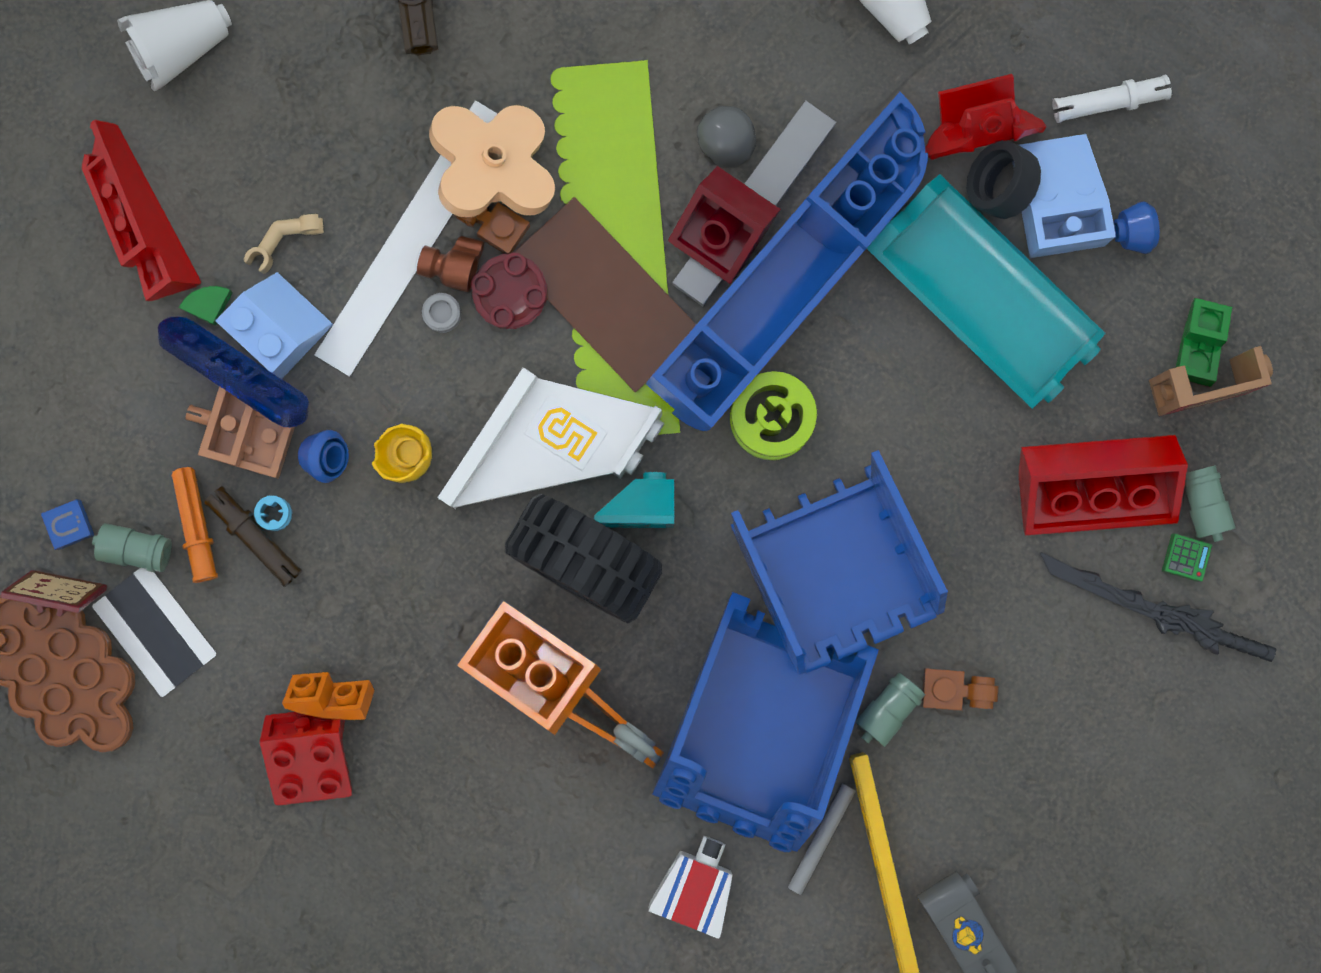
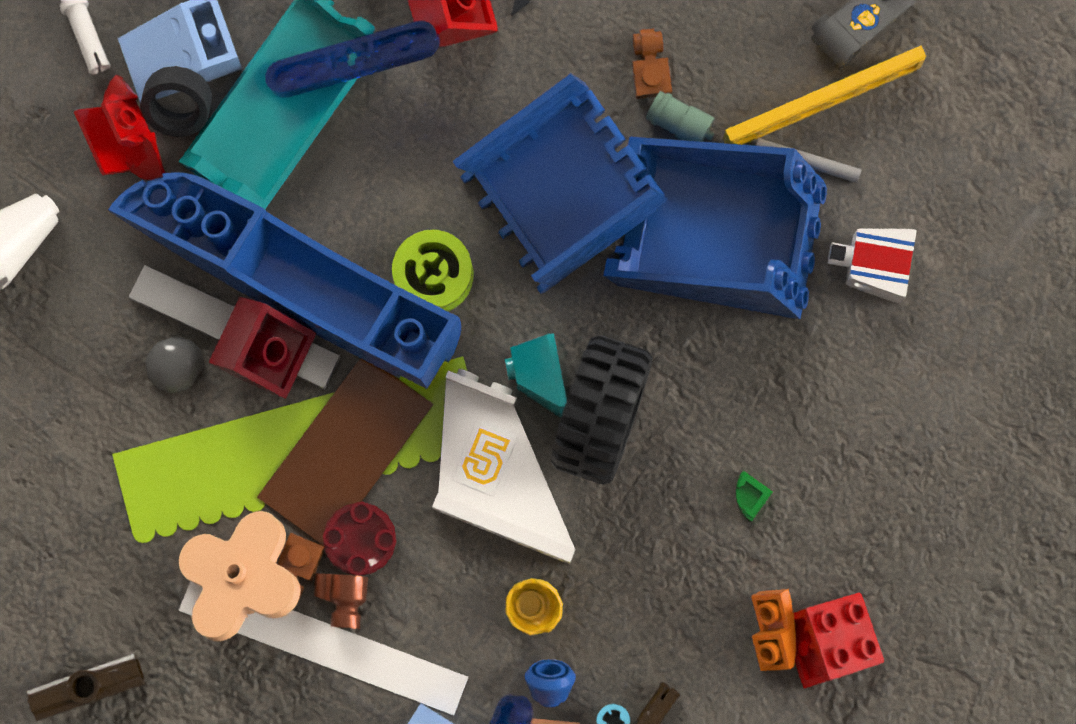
camera: 100 degrees left, 5 degrees down
light grey tile [422,293,462,333] -> none
orange slope [457,601,664,769] -> none
none -> clear blue piece [265,21,440,98]
none -> green tile [735,470,773,522]

